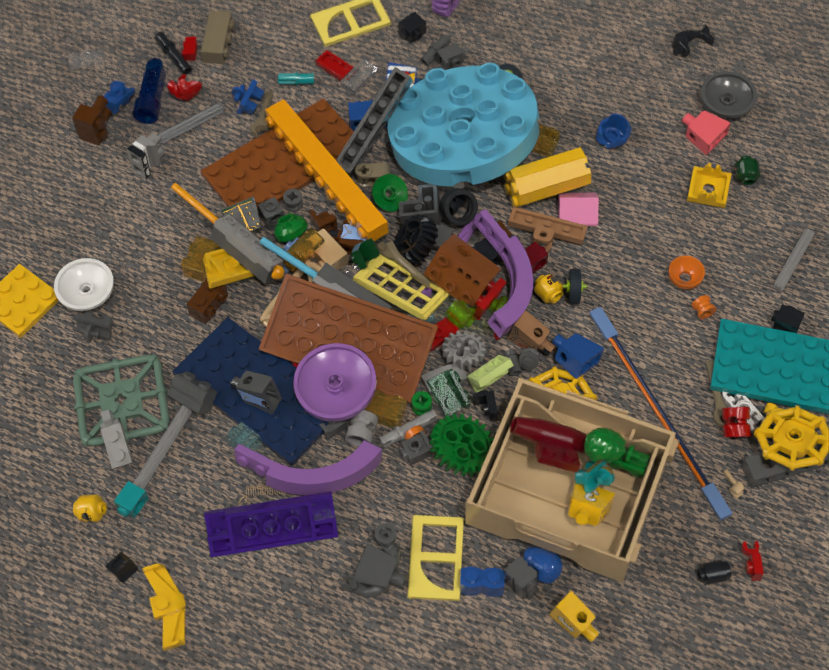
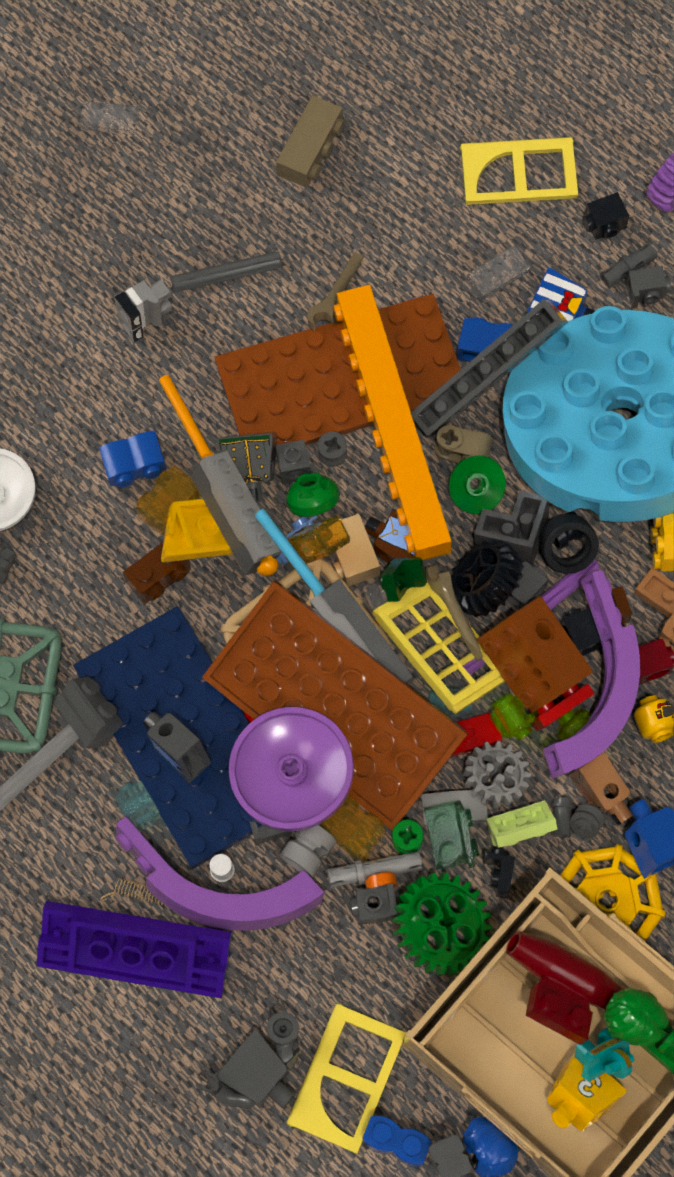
camera: 20 degrees right, 10 degrees up
reddish brown brick [72,95,112,146] -> none
blue hips [103,80,135,114] -> none
clear blue beam [132,58,166,124] -> none
black pin [154,31,193,75] -> none
red hair [167,74,202,101] -> none
red piece [182,37,198,61] -> none
blue hips [232,79,264,115] -> none
teal axle [278,71,314,86] -> none
reddish brown panel [309,209,338,233] -> none
red plate [315,50,355,82] -> none
none -> blue brick [99,431,167,488]
none -> white piece [210,854,235,882]

